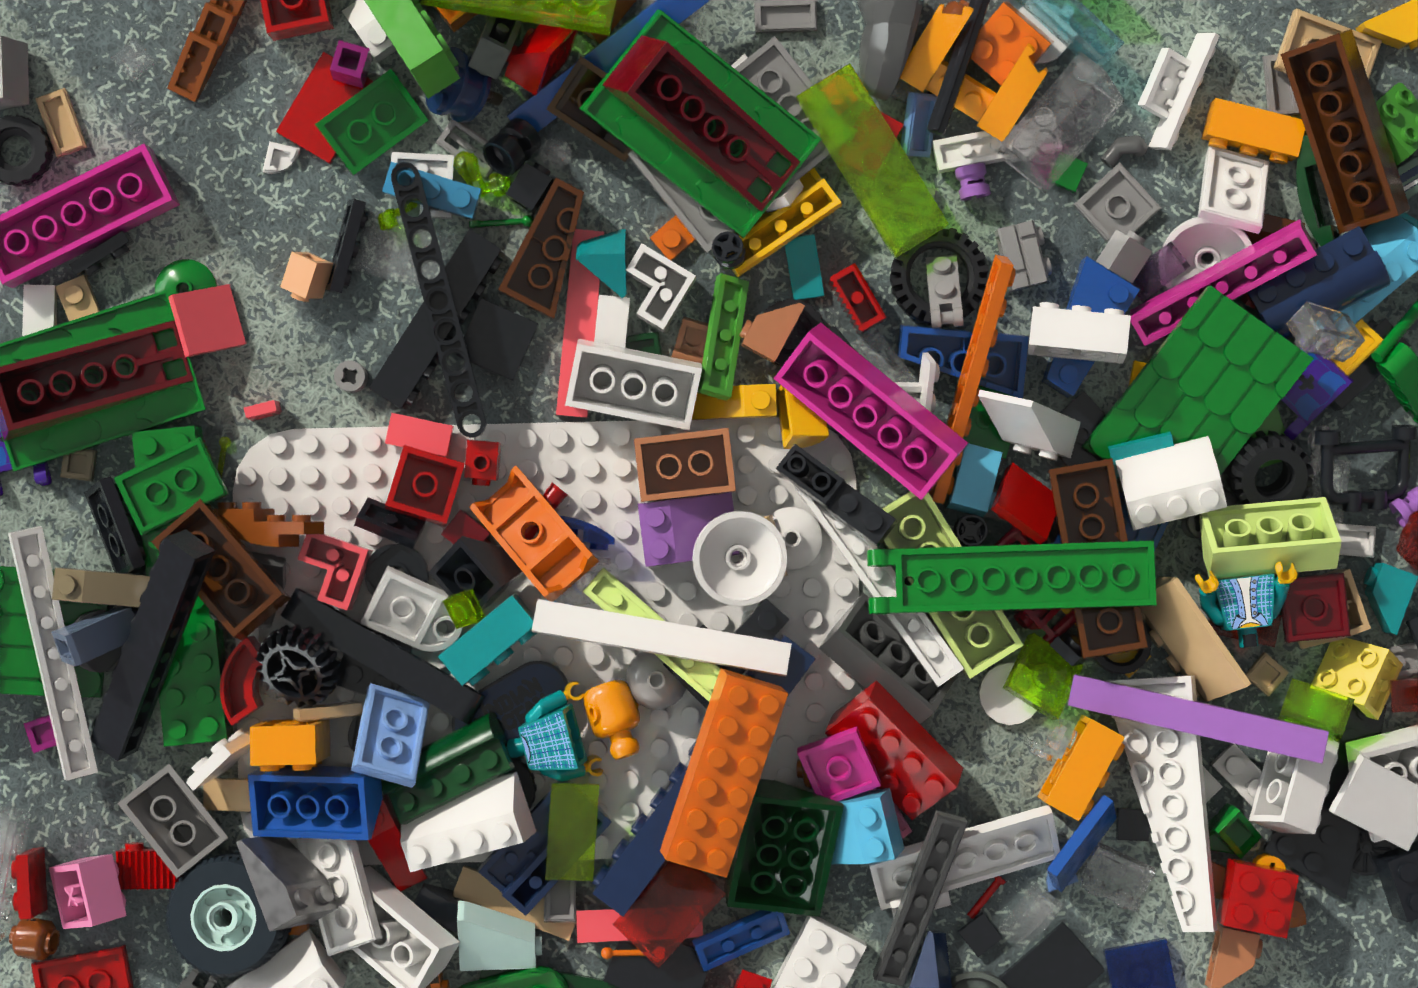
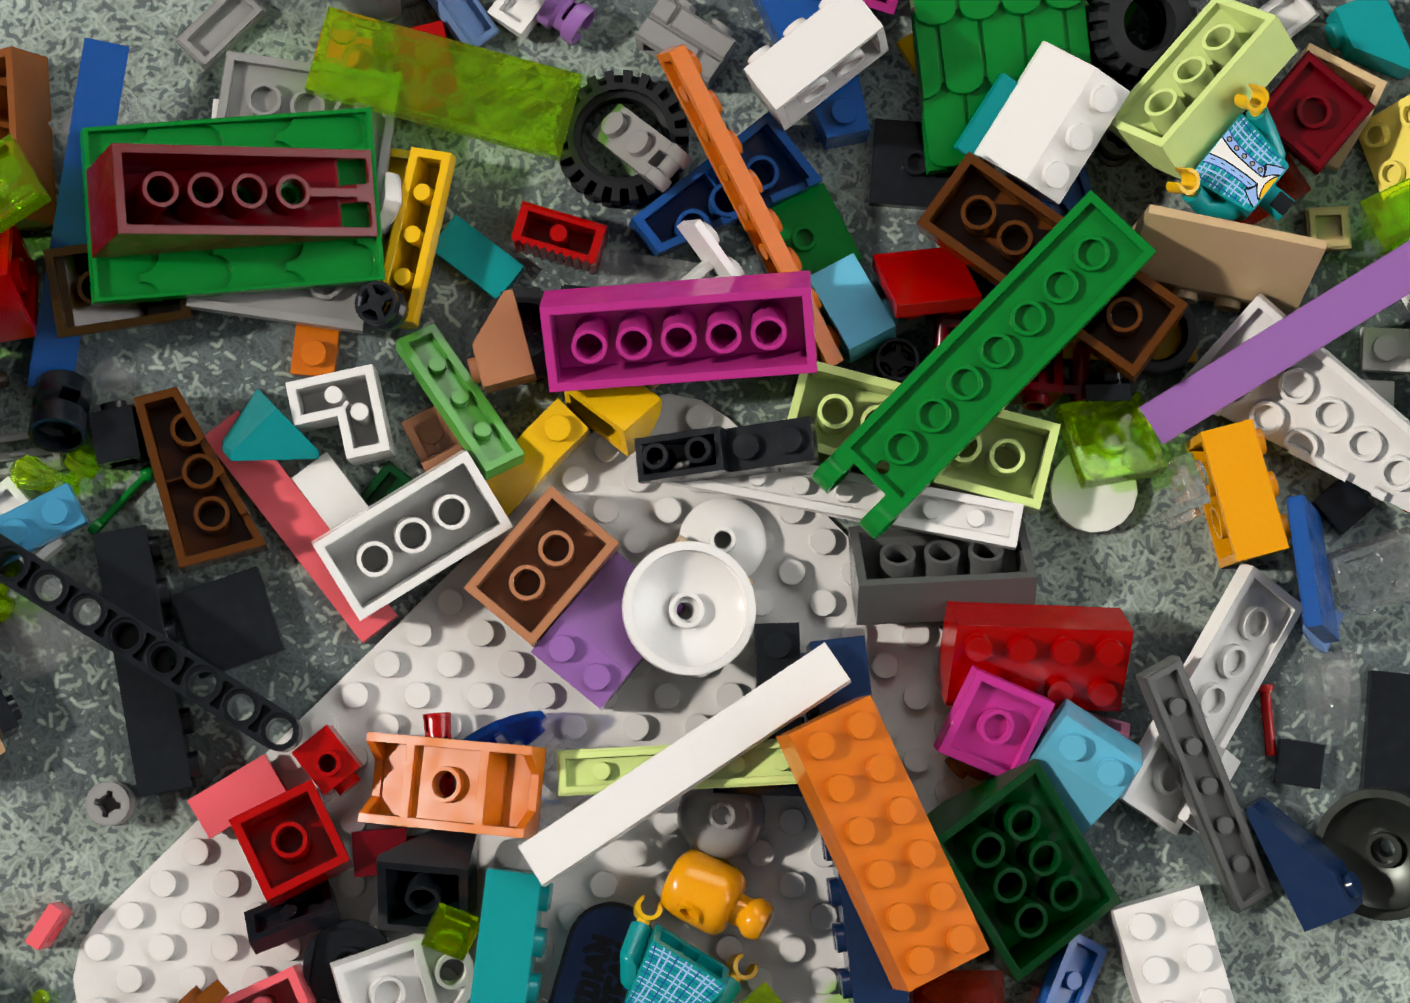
camera: 40 degrees left, 5 degrees down
white slope [978,390,1081,461] -> none

